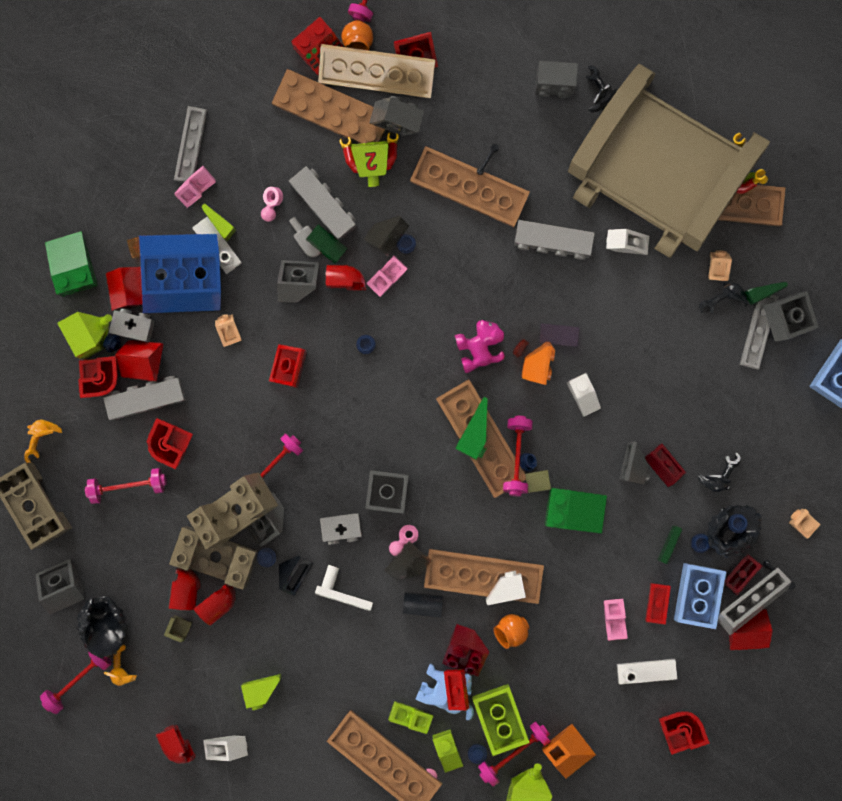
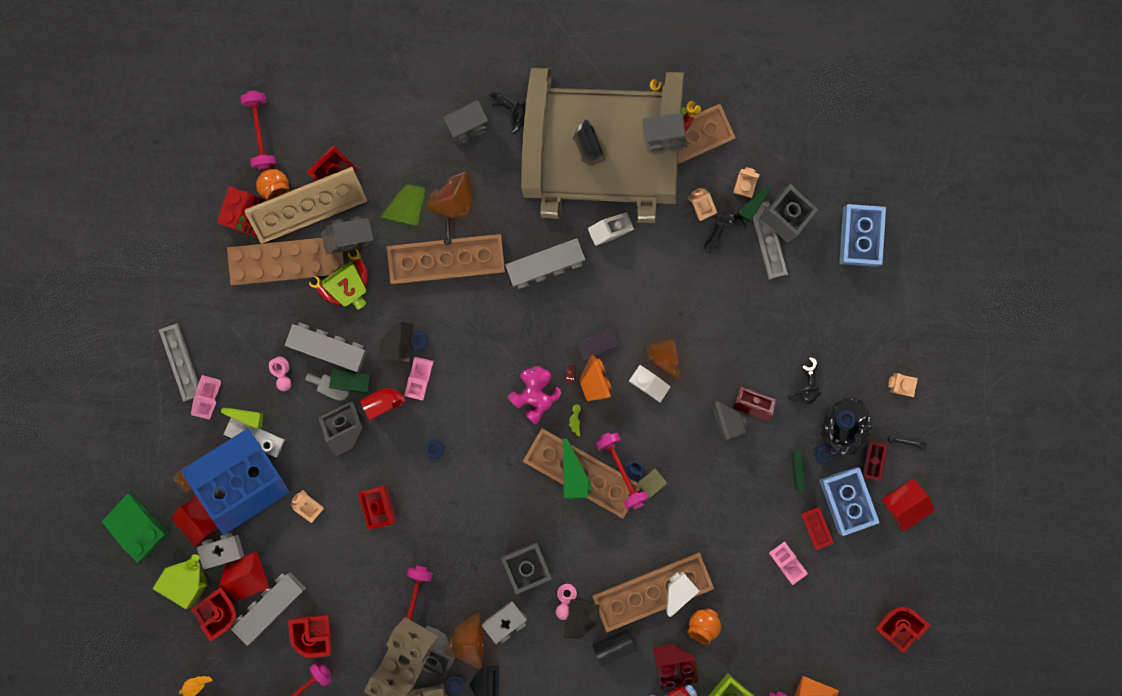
camera: 30 degrees left, 0 degrees up
dark blue plate [103,334,121,353] -> none
white piece [315,565,373,611] -> none
green slope [545,488,607,533] -> none
white piece [617,659,677,684] -> none
light grey brick [717,568,791,635] -> none
none -> clear neon green wing [381,184,426,226]
none -> clear orange slope [425,172,473,218]
none -> clear orange slope [450,613,483,668]
none -> lime piece [569,404,581,436]
none -> black slope [573,120,606,166]
none -> dark grey brick [642,113,687,154]
none -> clear orange slope [646,339,680,378]
none -> light nougat bracket [733,167,760,199]

